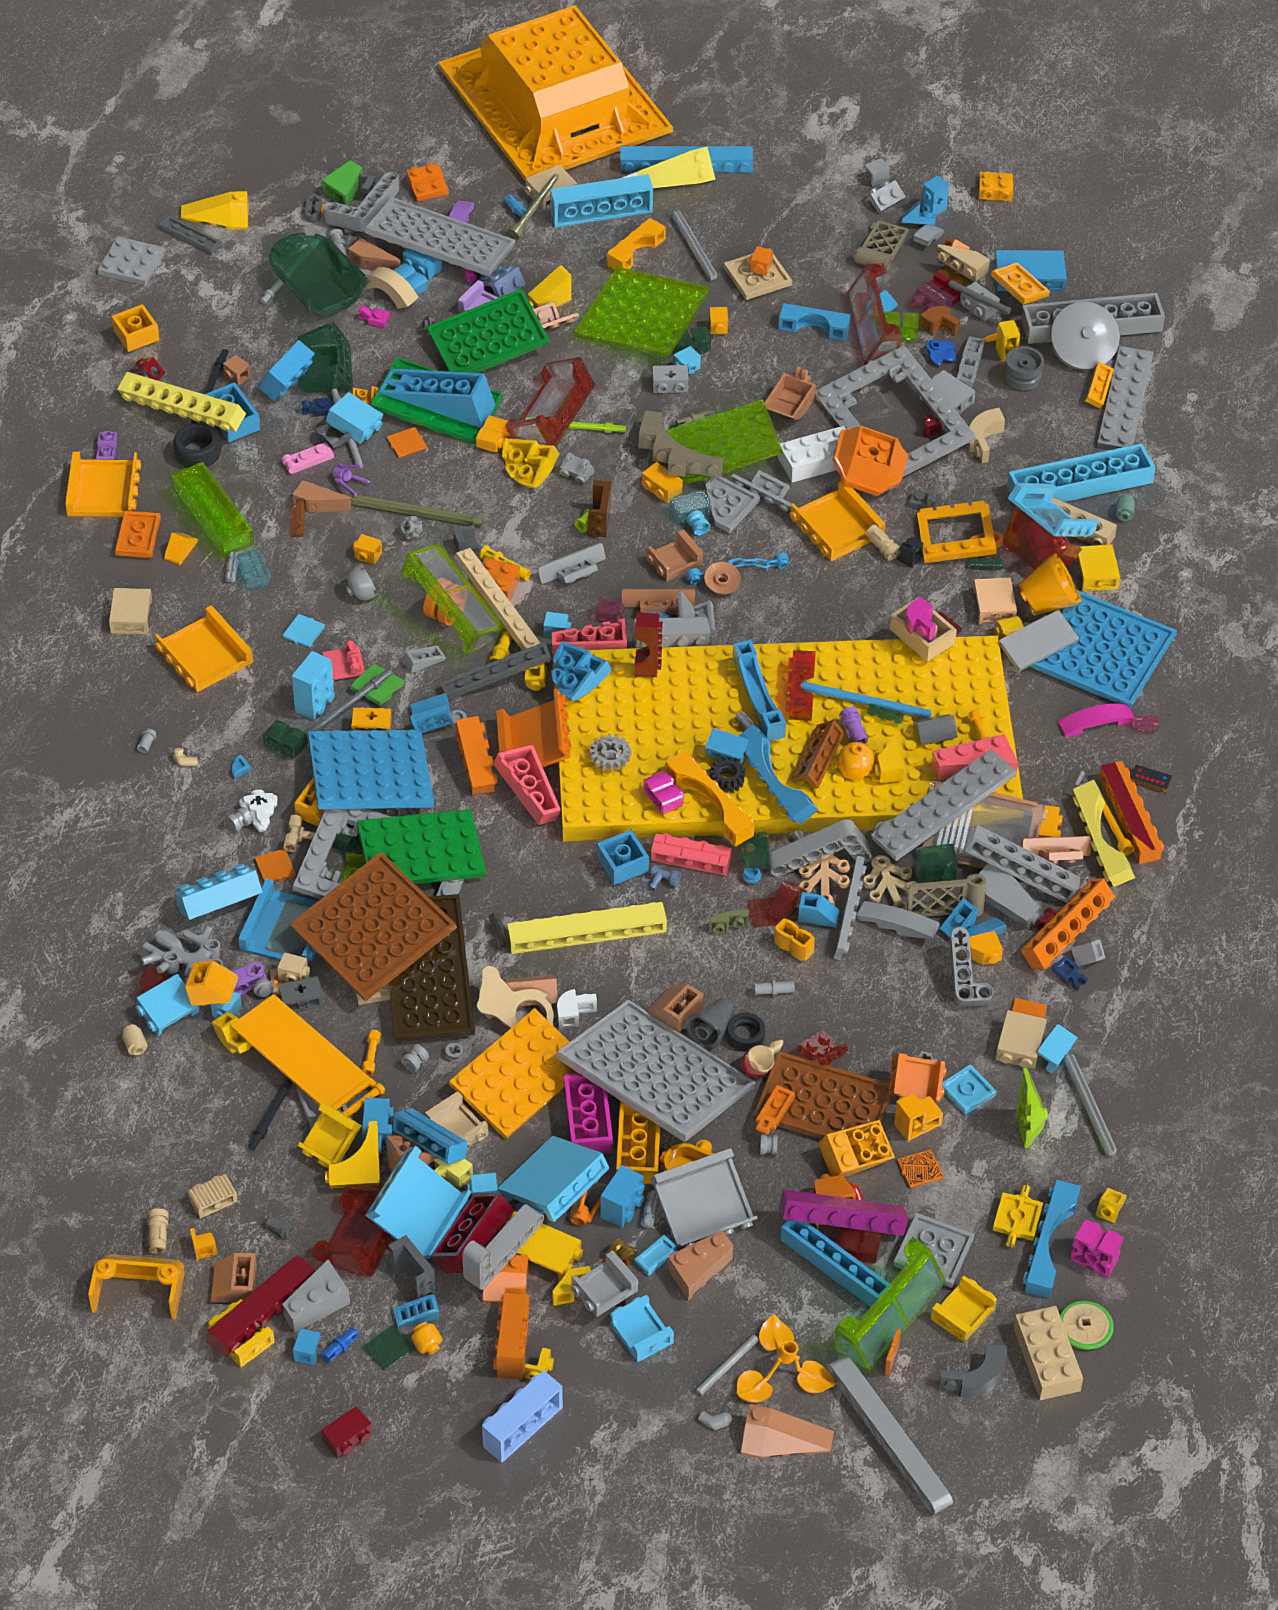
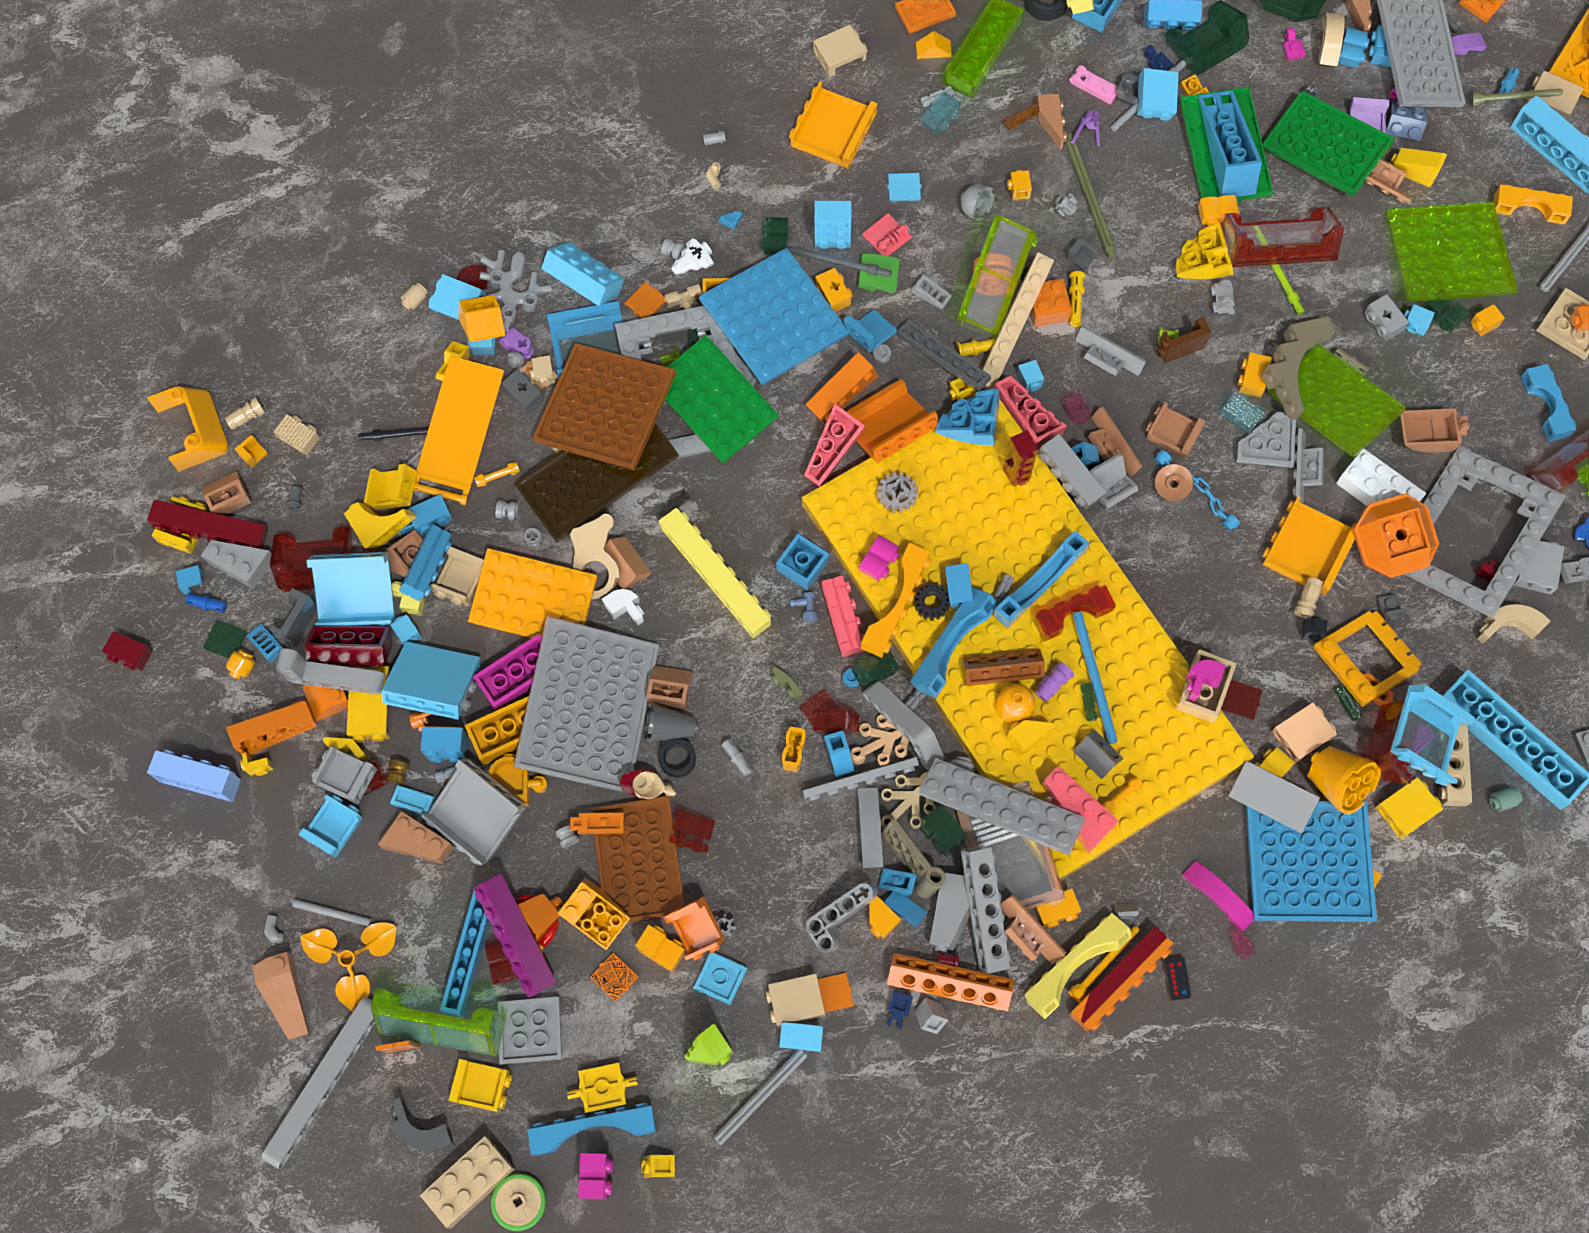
camera: 65 degrees right, 20 degrees up
orange piece [387,427,427,458] -> none
medium azure wheel [686,510,710,536] -> none

